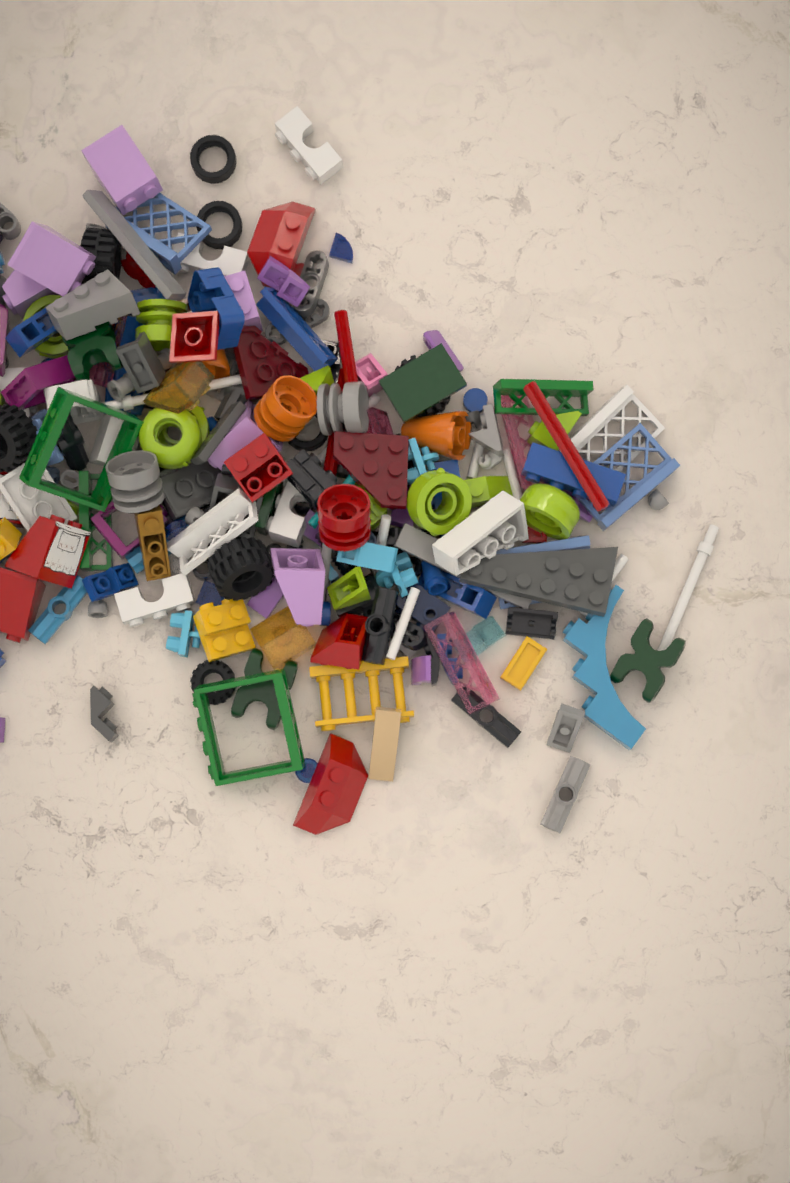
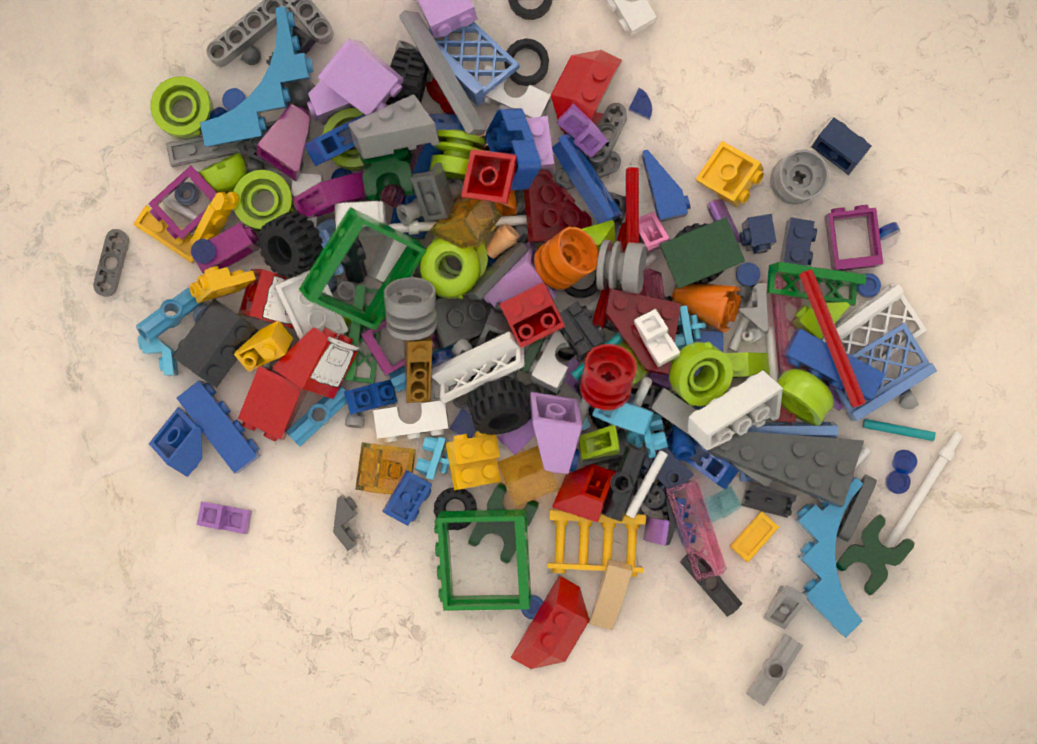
camera: 10 degrees right, 5 degrees up
none -> clear yellow slope [355,442,416,495]
none -> blue bracket [382,470,432,526]
none -> light nougat cone [486,224,519,259]
none -> white slope [634,309,680,367]
none -> blue slope [641,150,691,222]
none -> yellow plate [695,141,764,208]
none -> dark blue brick [740,214,777,254]
none -> light grey wheel [770,149,829,205]
none -> dark blue brick [780,217,817,266]
none -> dark blue brick [811,117,872,175]
none -> magenta window [824,205,883,271]
none -> dark grey beam [837,474,877,542]
none -> blue tile [857,273,881,298]
none -> teal bar [863,419,936,441]
none -> clear blue tile [879,222,900,241]
none -> clear blue tile [885,470,911,494]
none -> clear blue tile [892,450,918,474]

